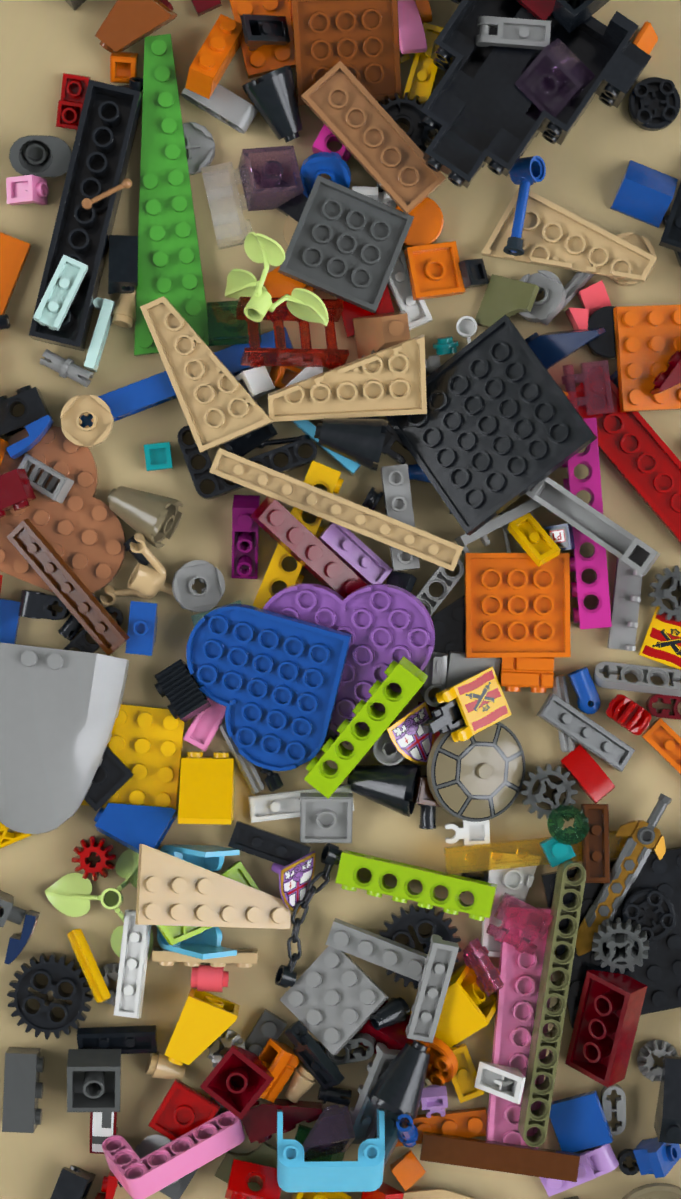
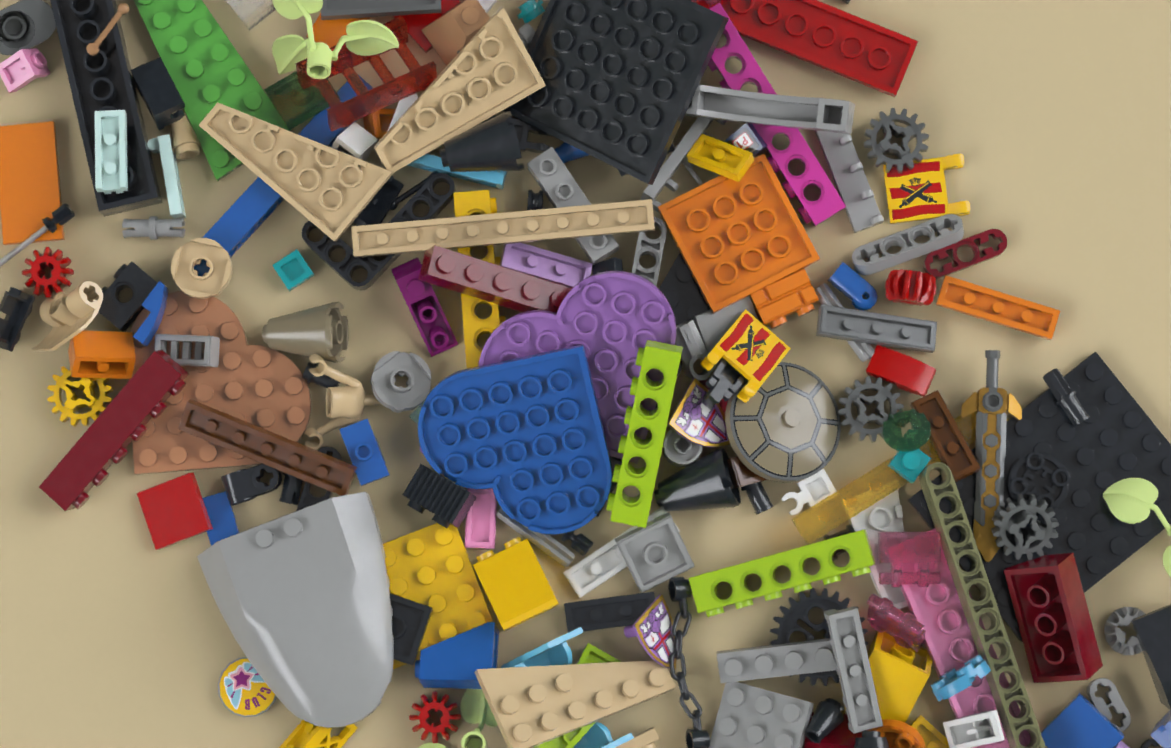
camera: 25 degrees left, 5 degrees down
none -> dark azure plate [930,654,991,702]

